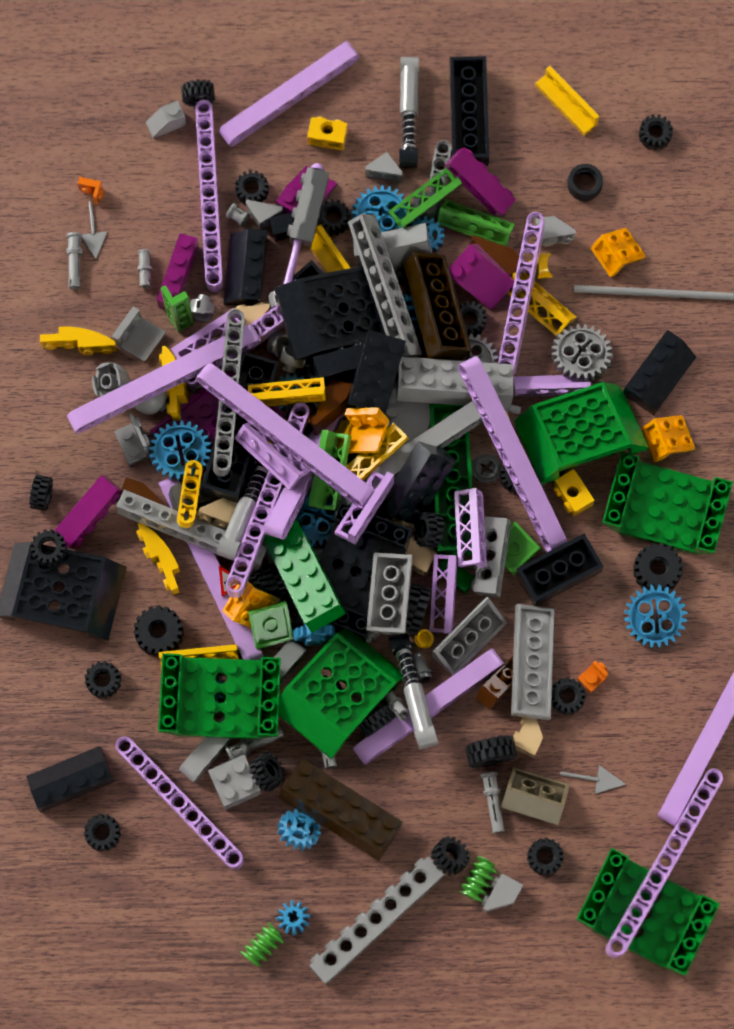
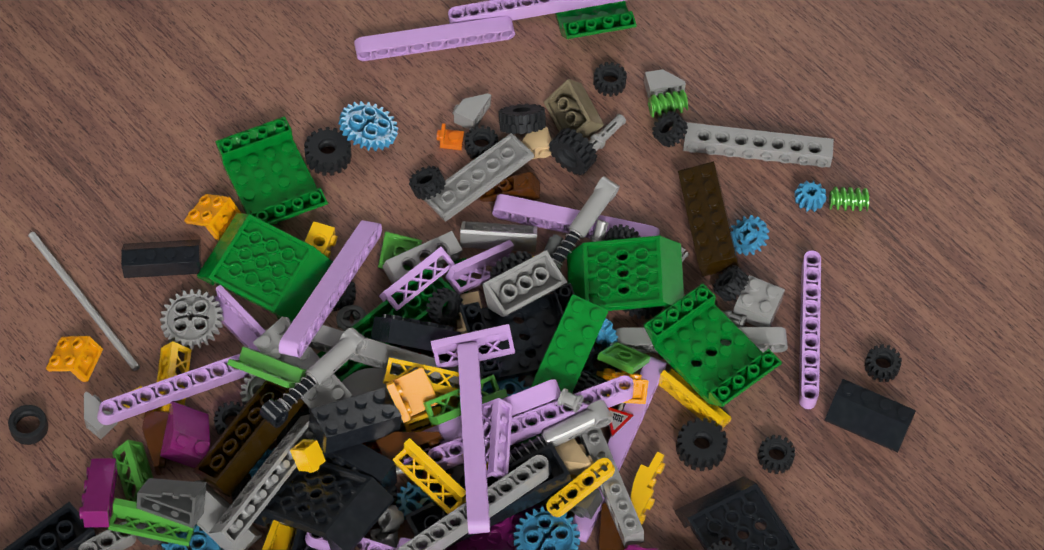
camera: 135 degrees left, 15 degrees down
black brick [516,533,604,606] -> none
light grey piece [560,765,626,794] -> none
none -> dark grey wedge [136,478,206,528]
none -> bright green fence [227,347,307,388]
none -> piece [260,328,368,428]
none -> yellow brick [290,439,326,473]
none -> black tyre [409,166,446,200]
none -> light grey slope [453,93,491,130]
none -> black tyre [499,104,546,134]
none -> light grey bush [557,388,584,413]

